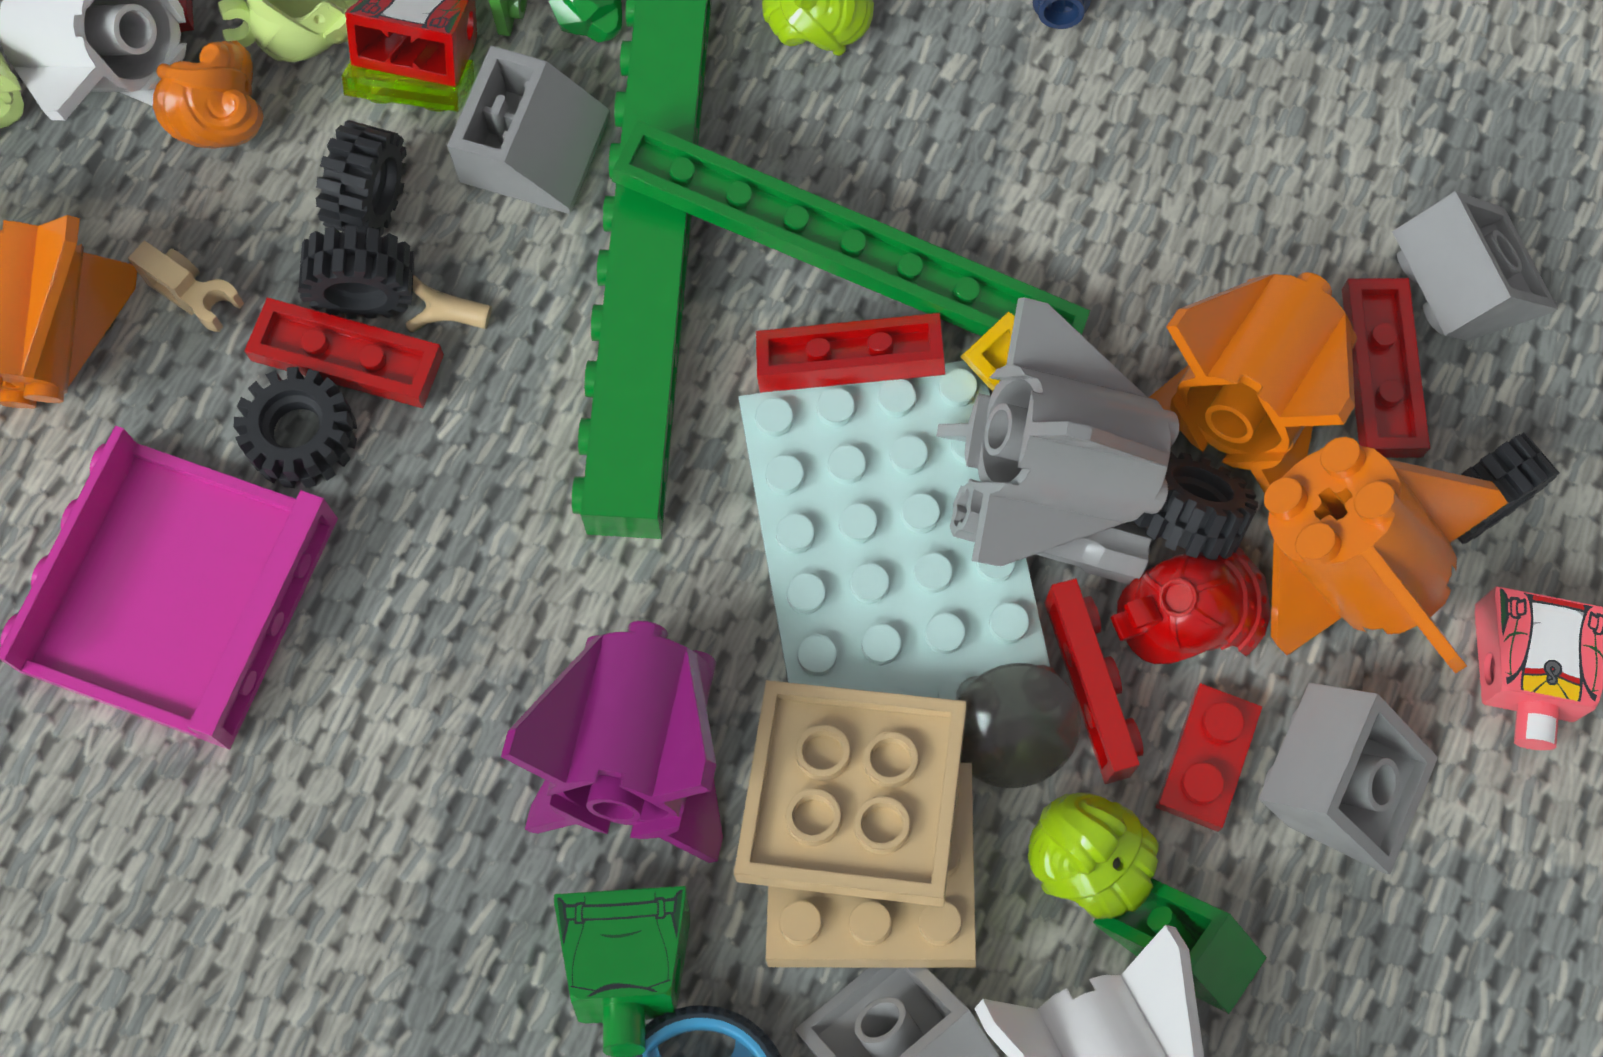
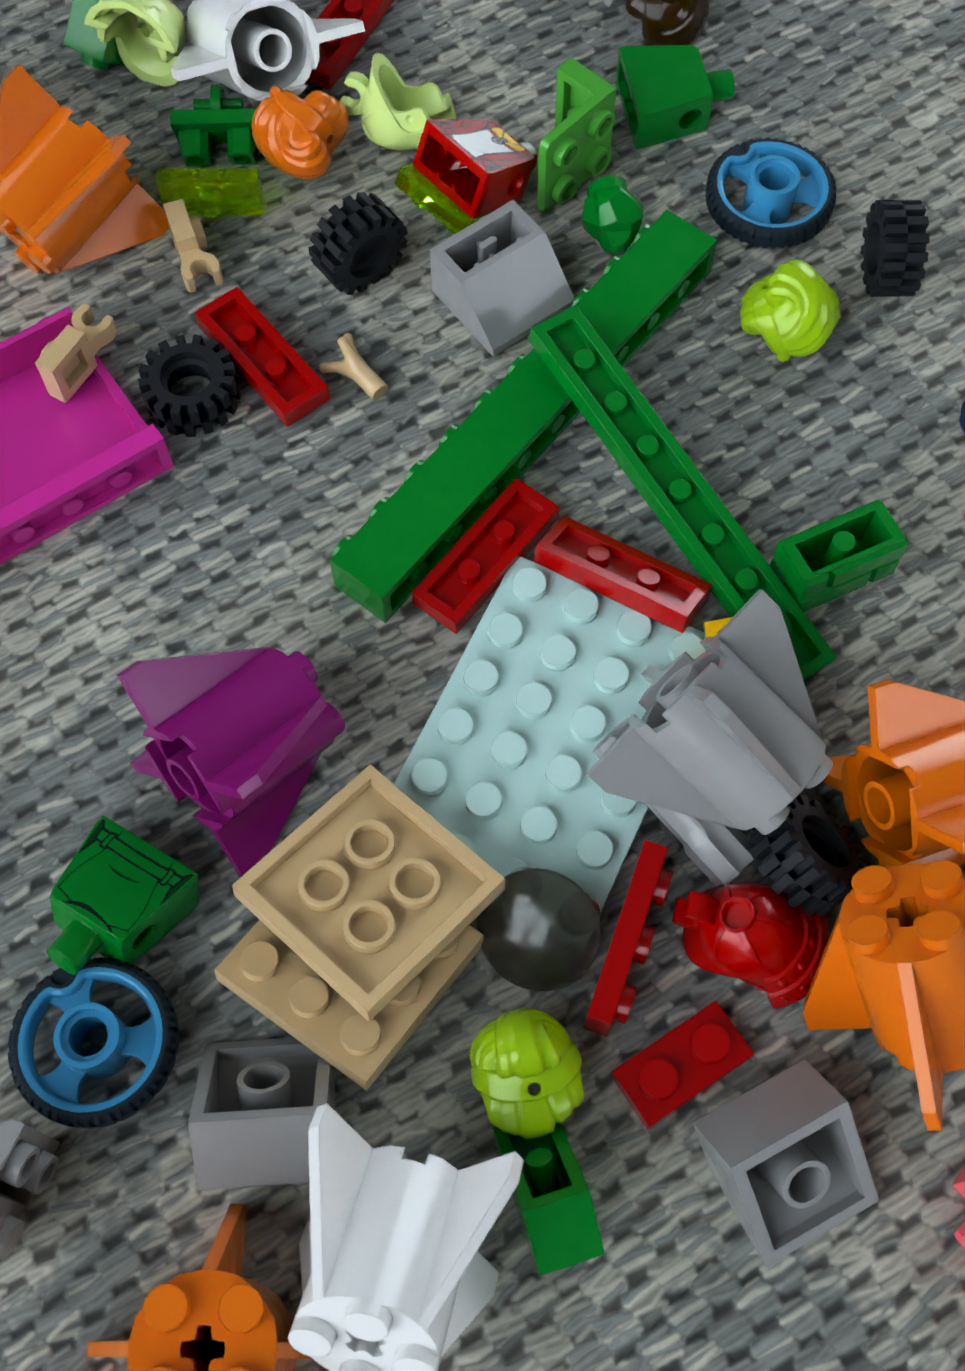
camera: 35 degrees right, 5 degrees down
black tyre [298,226,415,319] -> none
none -> tan plate [35,303,117,403]
none -> clear neon green plate [156,168,265,218]
none -> green hips [170,83,259,166]
none -> red plate [411,478,560,634]
none -> green brick [770,500,908,612]

